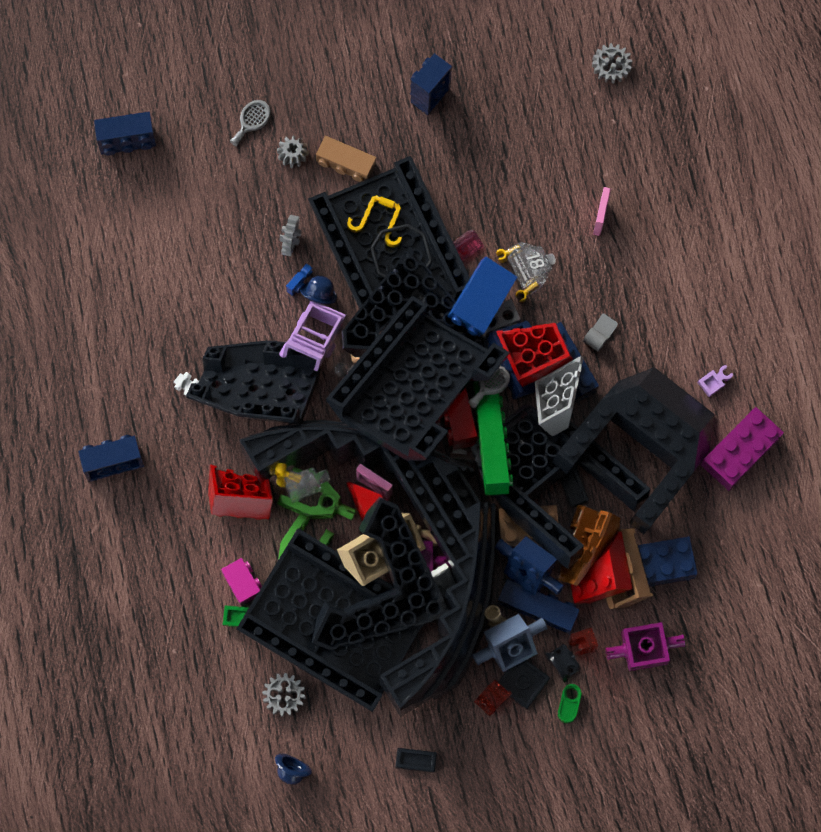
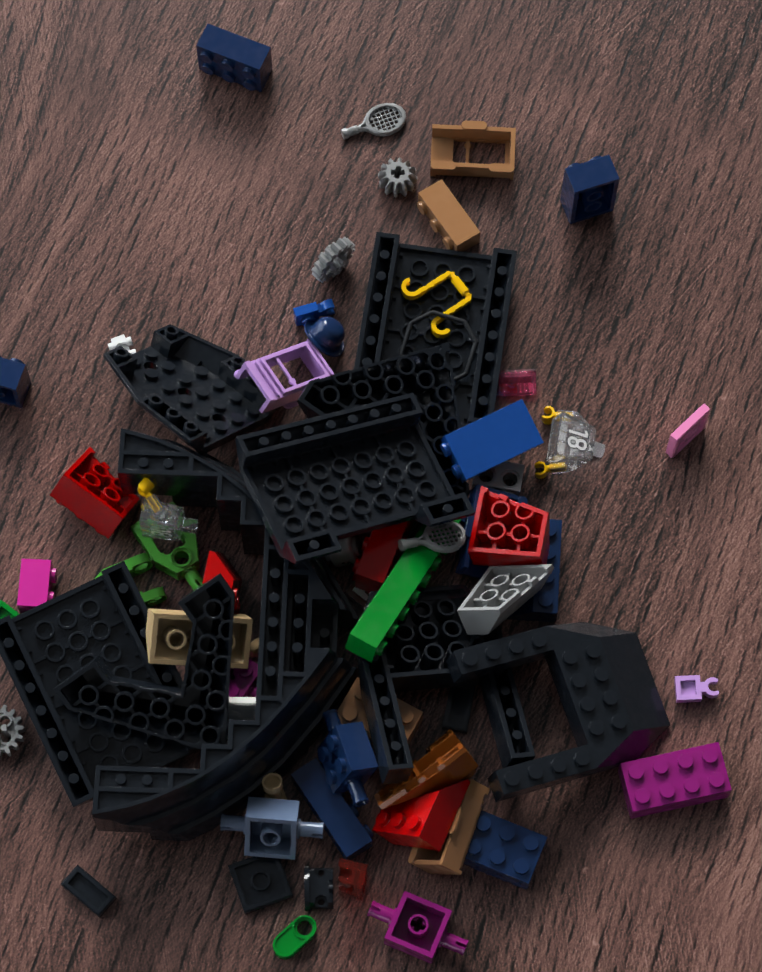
camera: 35 degrees right, 5 degrees down
bright pink tile [356,464,393,500] -> none
clear red piece [474,679,512,716] -> none
light grey panel [583,314,618,352] -> none
none -> medium nougat piece [430,120,516,180]

